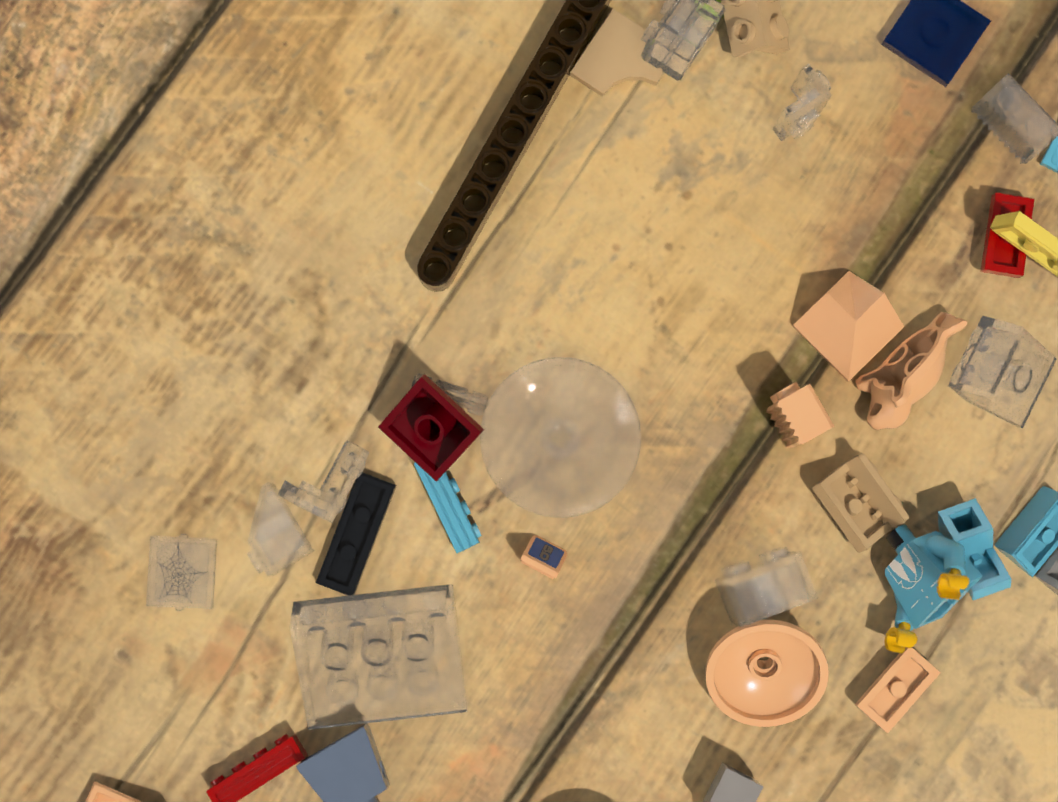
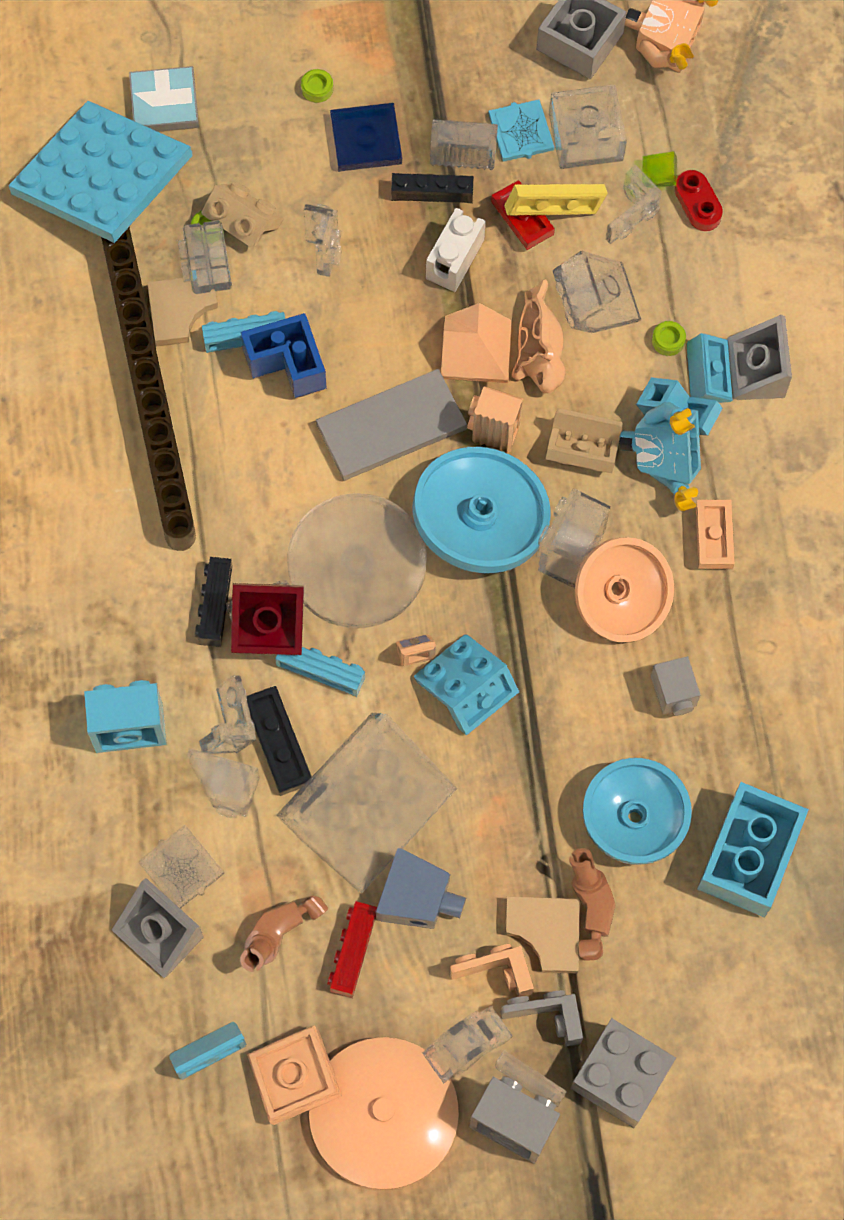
camera: 45 degrees left, 15 degrees down
none -> medium azure brick [84,680,167,753]
none -> light grey slope [112,878,204,978]
none -> medium azure slope [169,1022,247,1080]
none -> black piece [195,557,233,647]
none -> medium azure piece [202,311,285,353]
none -> nougat arm [240,896,328,972]
none -> blue brick [241,313,327,398]
none -> light grey tile [316,369,467,481]
none -> black piece [391,173,474,204]
none -> medium azure dish [412,447,551,573]
none -> medium azure bracket [414,635,519,736]
none -> white brick [426,208,486,292]
none -> lime tile [652,321,686,356]

